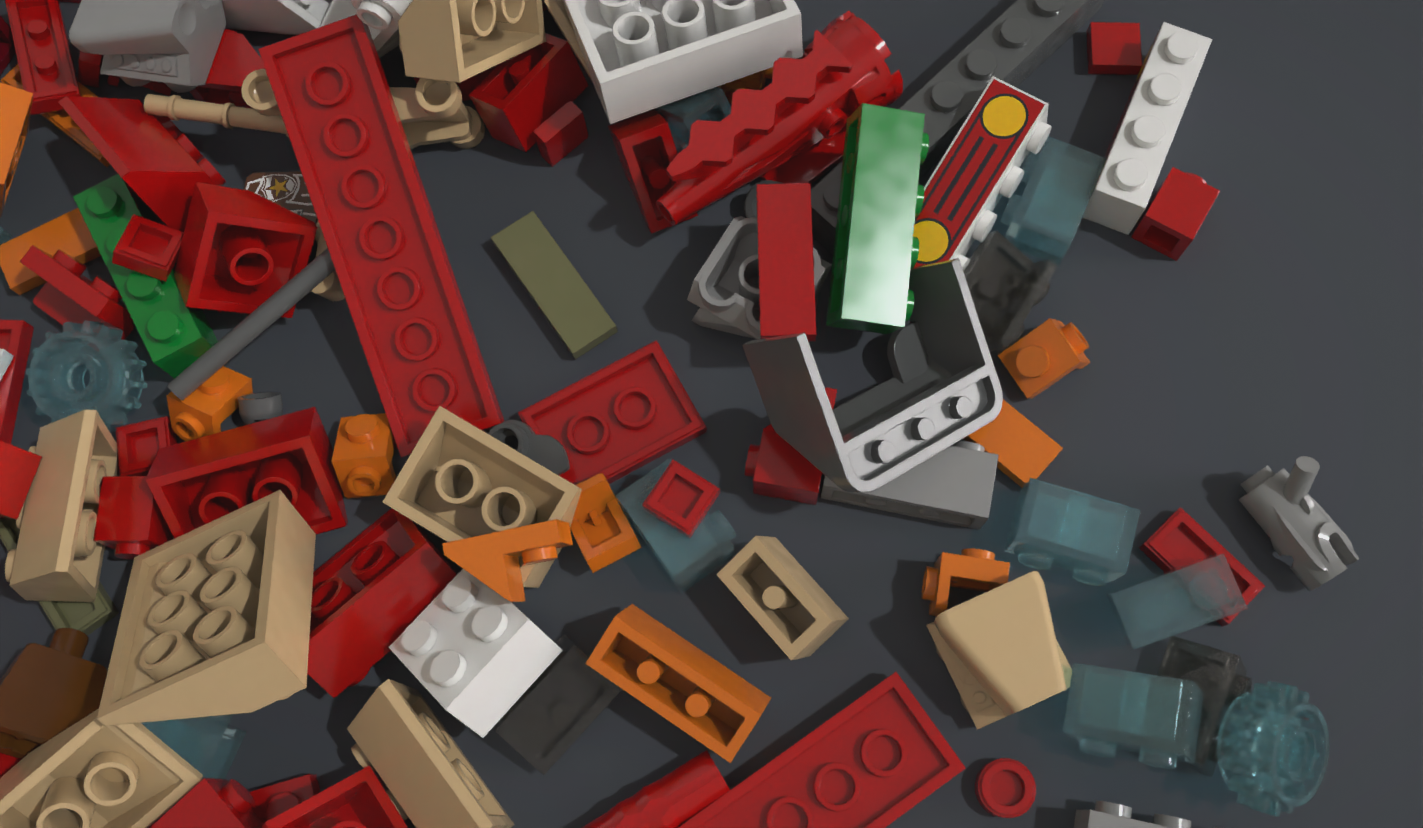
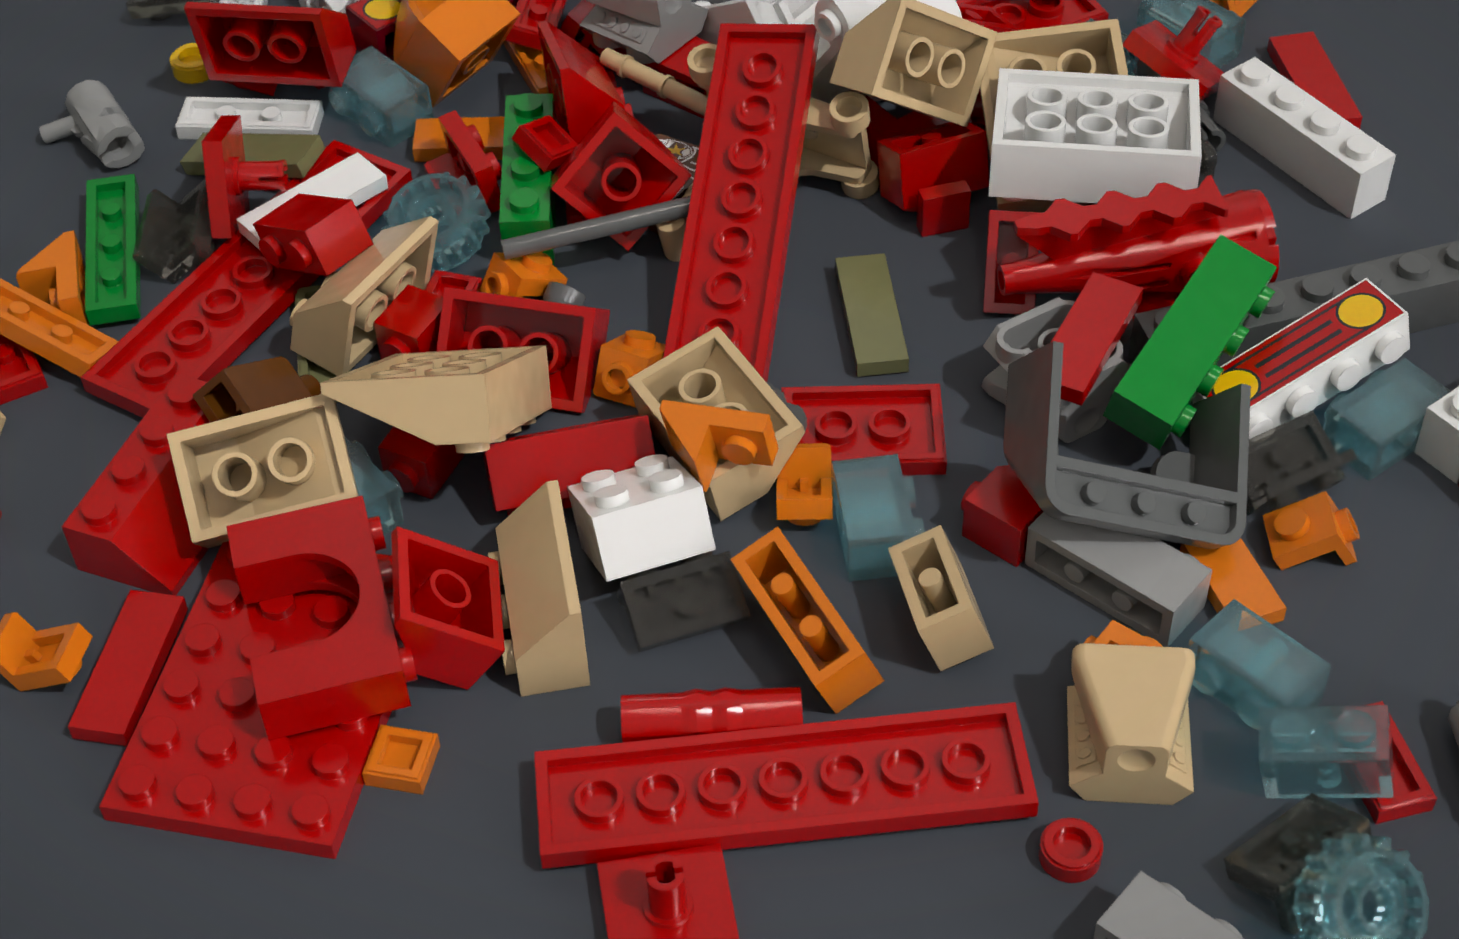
camera: 25 degrees right, 25 degrees down
red tile [642,459,720,539] -> none
clear light blue brick [1063,663,1204,769] -> none

